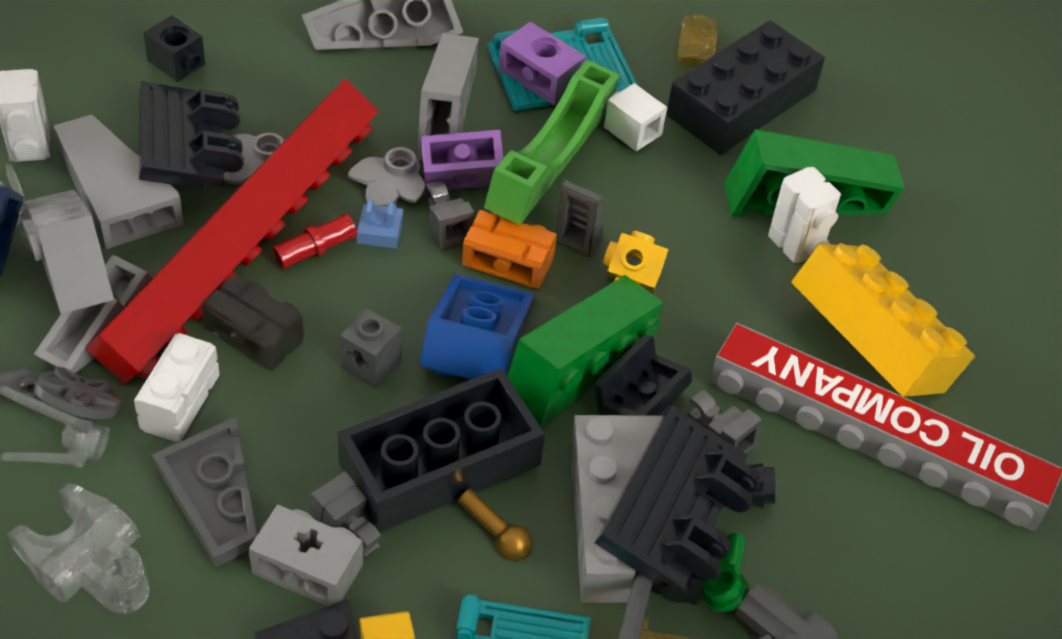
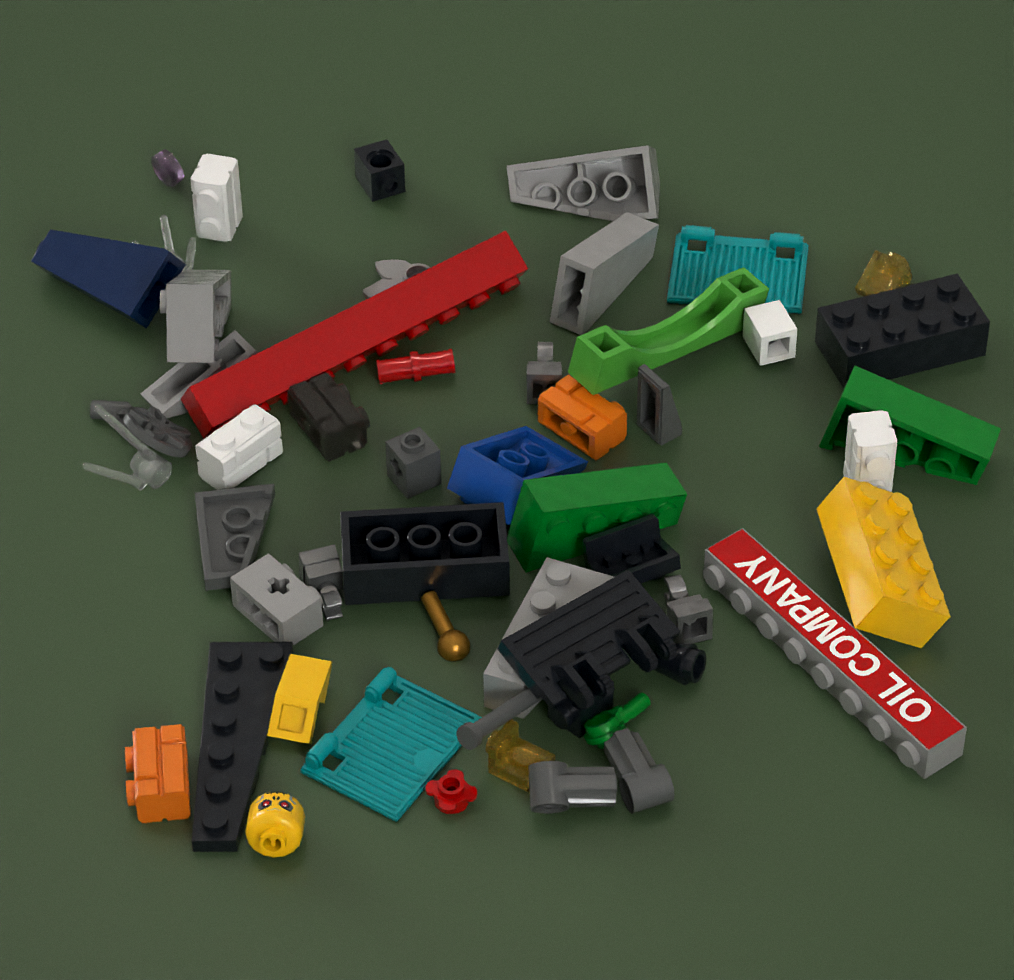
camera: 30 degrees right, 5 degrees down
clear piece [8,483,150,614] -> none
light grey slope [53,115,184,249] -> none
black hinge [139,81,244,189] -> none
light grey plate [348,147,425,207] -> none
medium blue tile [357,200,403,249] -> none
medium lavender brick [421,130,503,192] -> none
medium lavender brick [499,22,586,106] -> none
yellow brick [603,231,669,293] -> none

